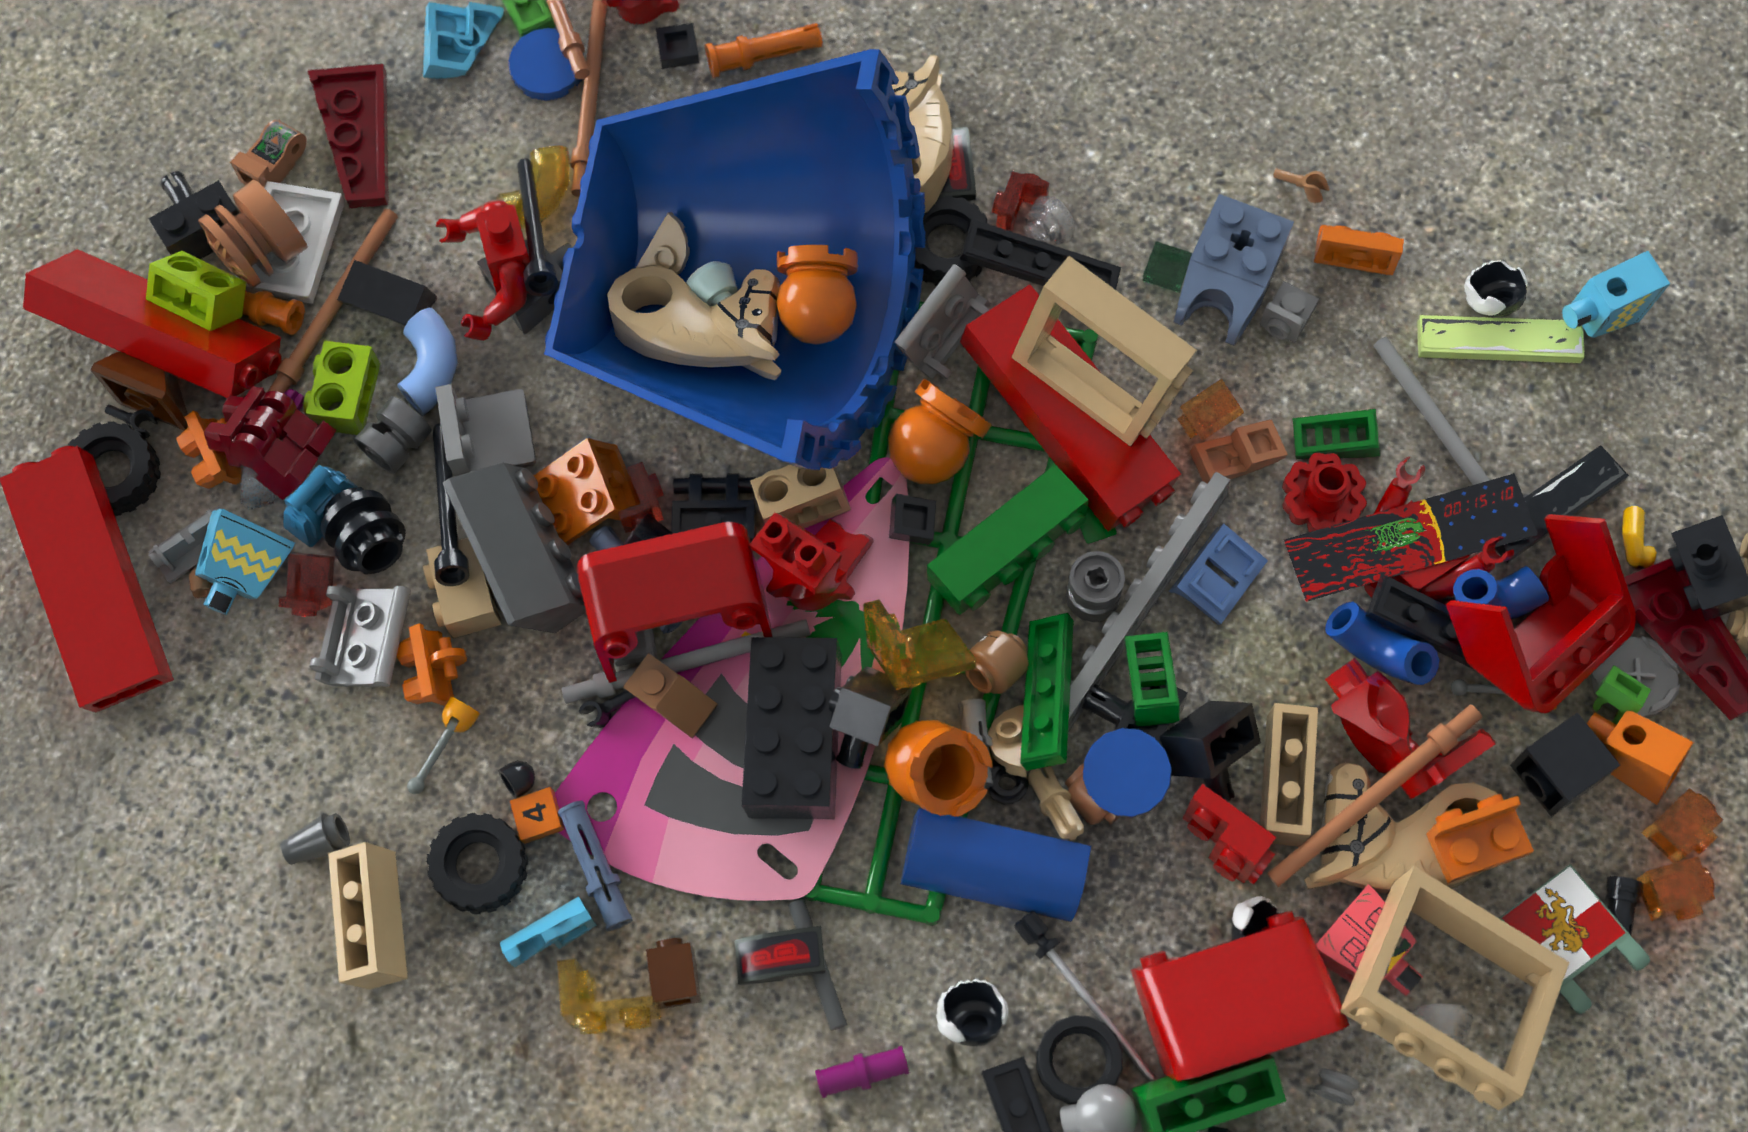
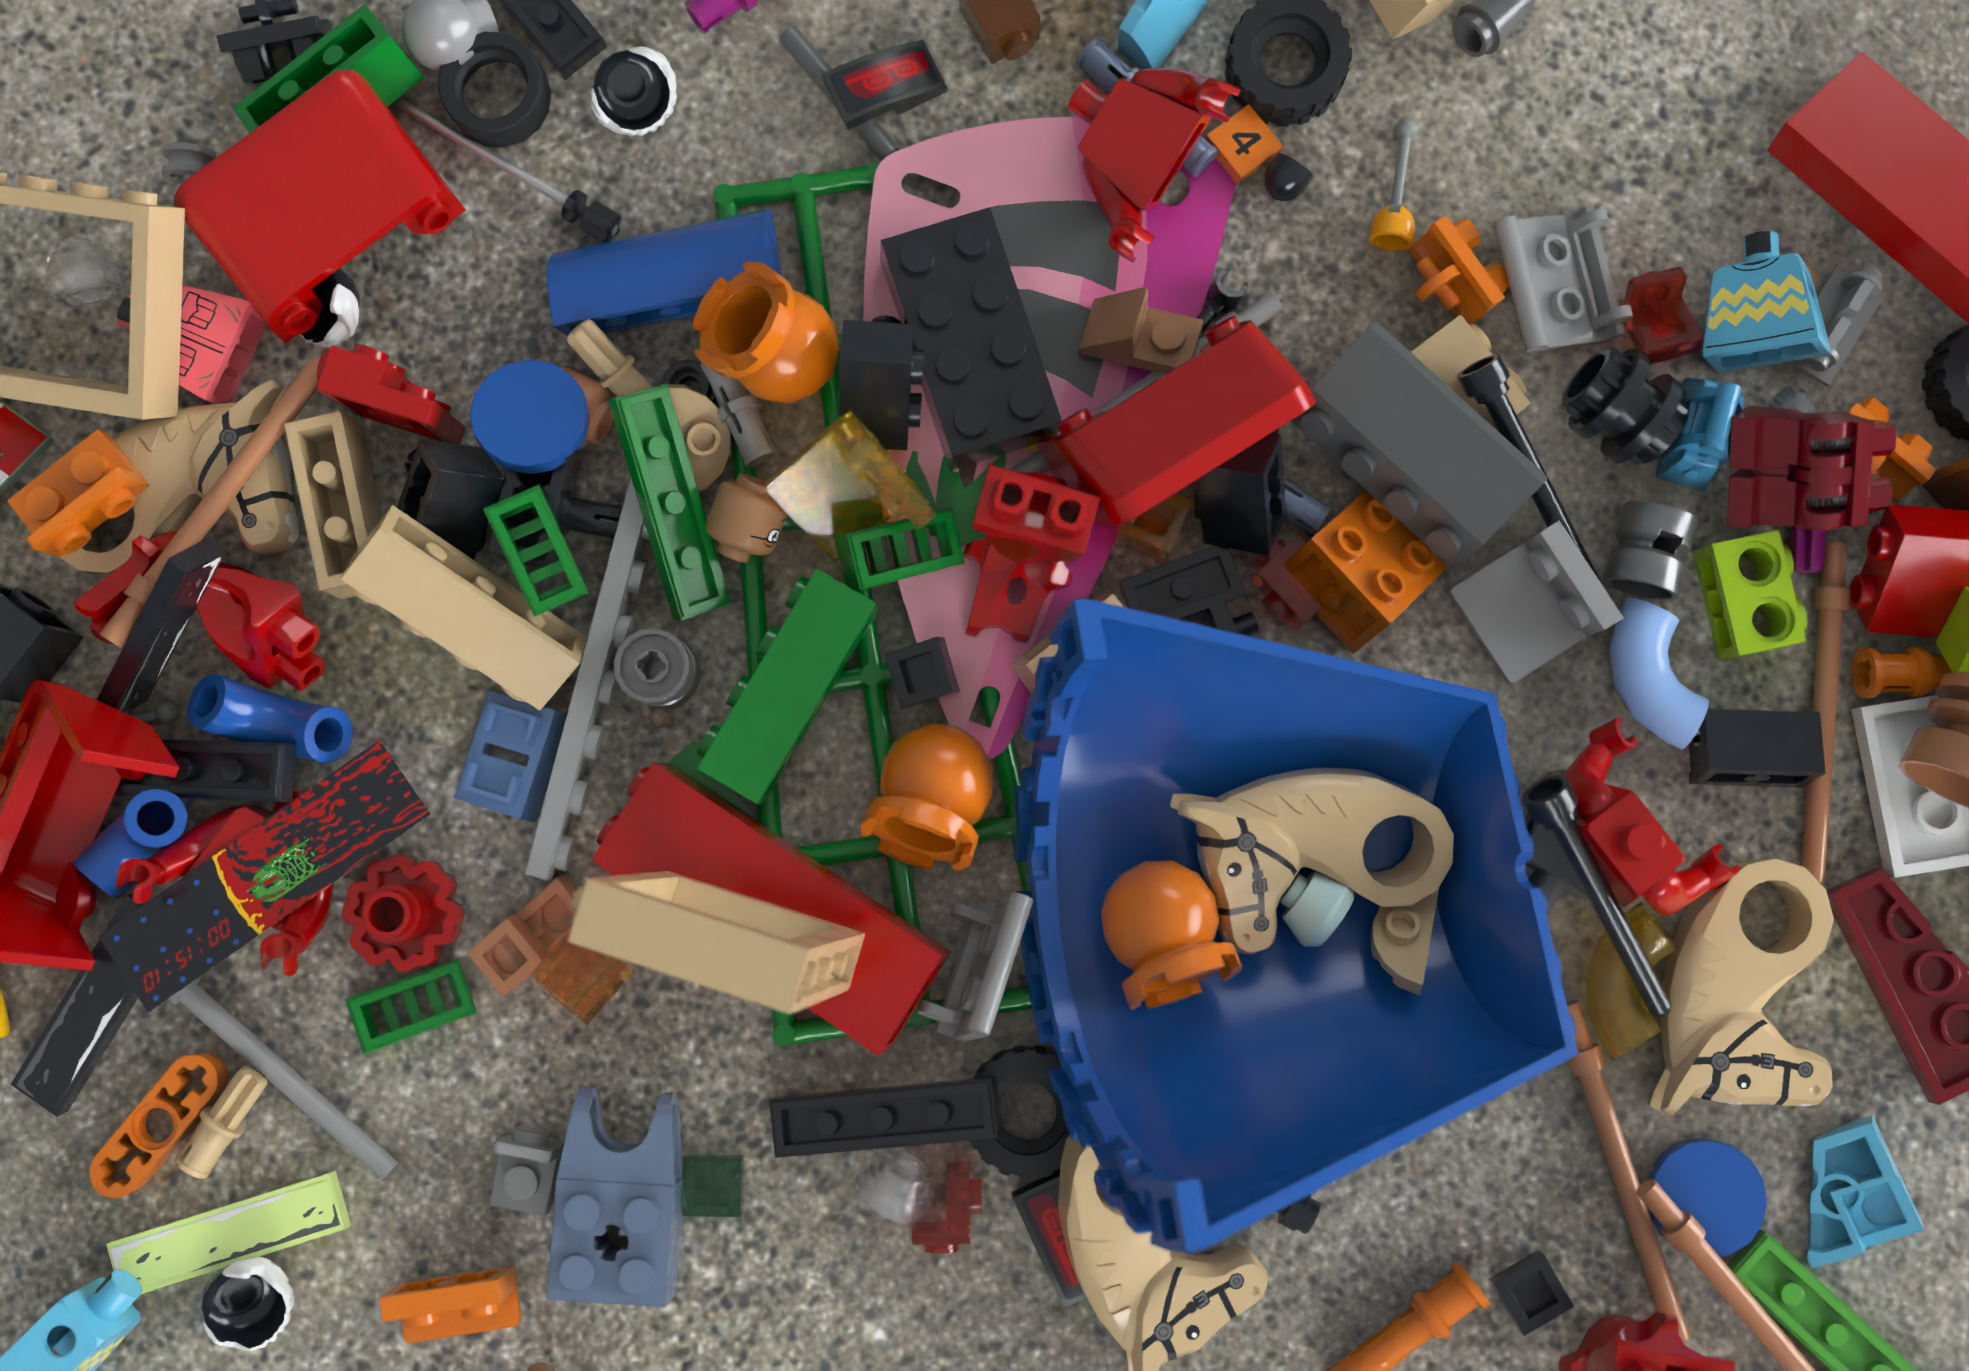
camera: 160 degrees right, 15 degrees up
none -> orange beam [89,1052,229,1198]
none -> black tile [97,538,226,713]
none -> tan axle [174,1066,268,1179]
none -> tan brick [340,505,587,711]
none -> green slope [834,507,965,590]
none -> red torso [1067,68,1241,263]
none -> tan animal [1647,858,1834,1116]

